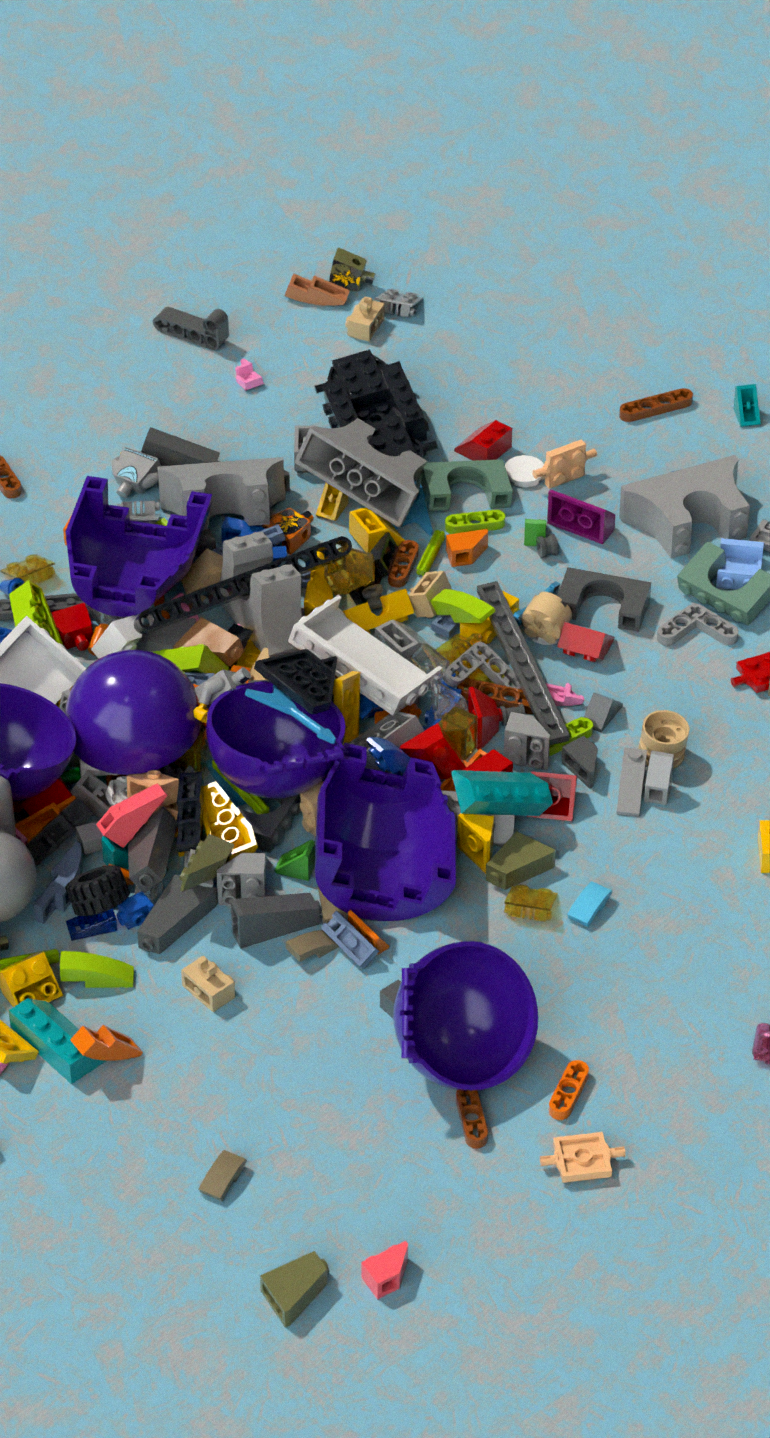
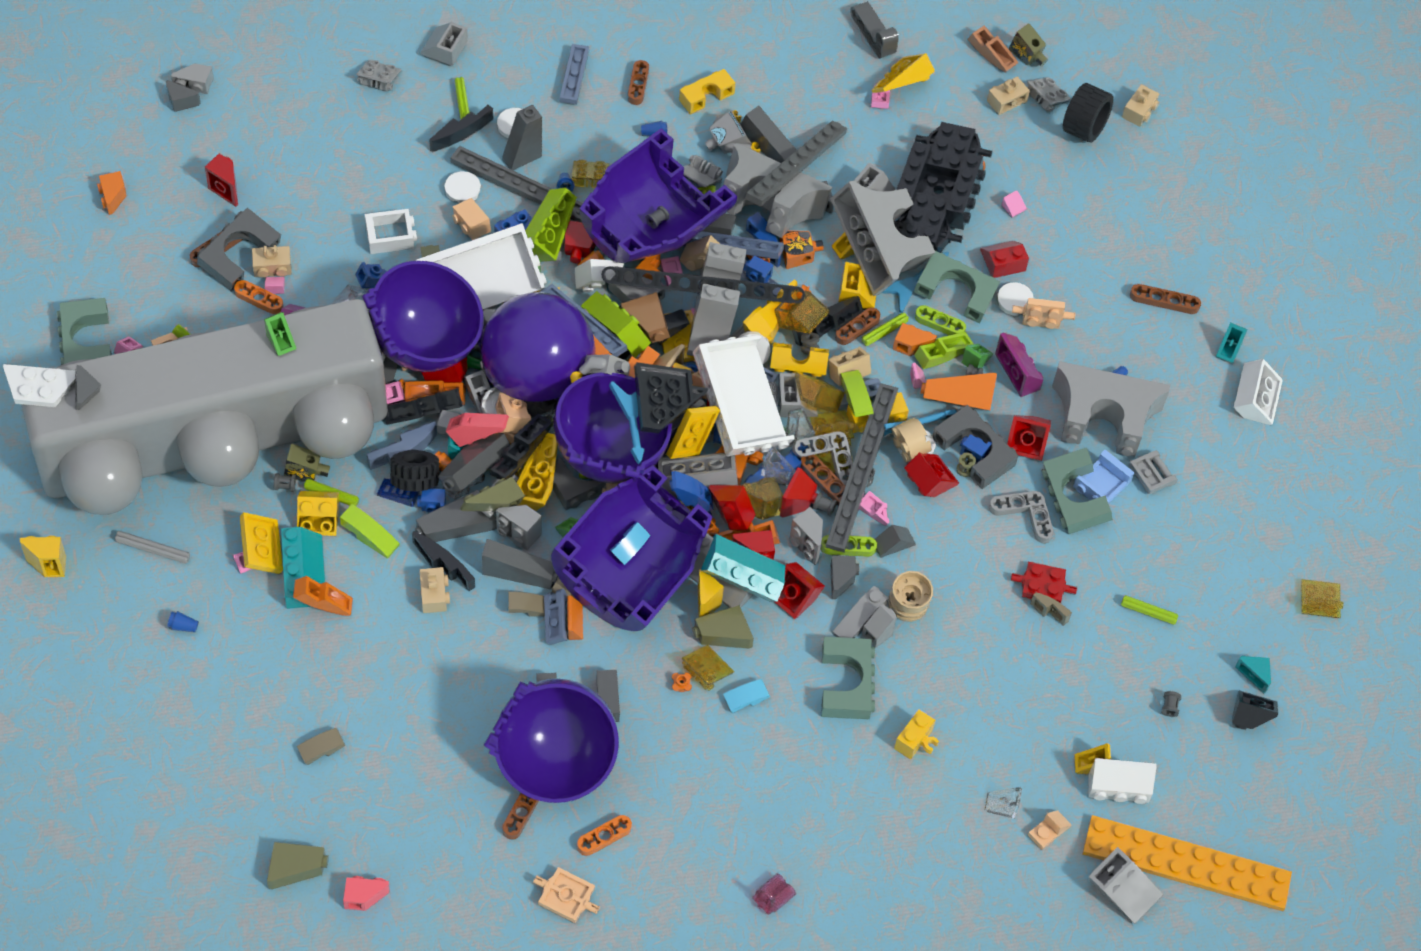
camera: 30 degrees right, 15 degrees up
none -> black slope [412,531,475,591]
none -> medium azure slope [610,521,651,565]
none -> blue cone [641,120,668,136]
none -> dark grey bush [645,206,669,229]
none -> orange plate [672,673,692,692]
none -> yellow arch [679,69,736,115]
none -> dark grey plate [745,120,847,207]
none -> clear yellow slope [795,372,845,414]
none -> sand green arch [821,637,875,719]
none -> yellow wedge [871,53,935,93]
none -> bright pink slope [910,363,926,389]
none -> lime slope [914,332,974,370]
none -> orange slope [920,373,997,411]
none -> olive bush [956,453,976,477]
none -> blue brick [960,434,992,464]
none -> bright pink slope [1002,190,1027,217]
none -> red slope [1007,415,1051,461]
none -> black tyre [1063,83,1114,143]
none -> tan brick [1122,84,1160,127]

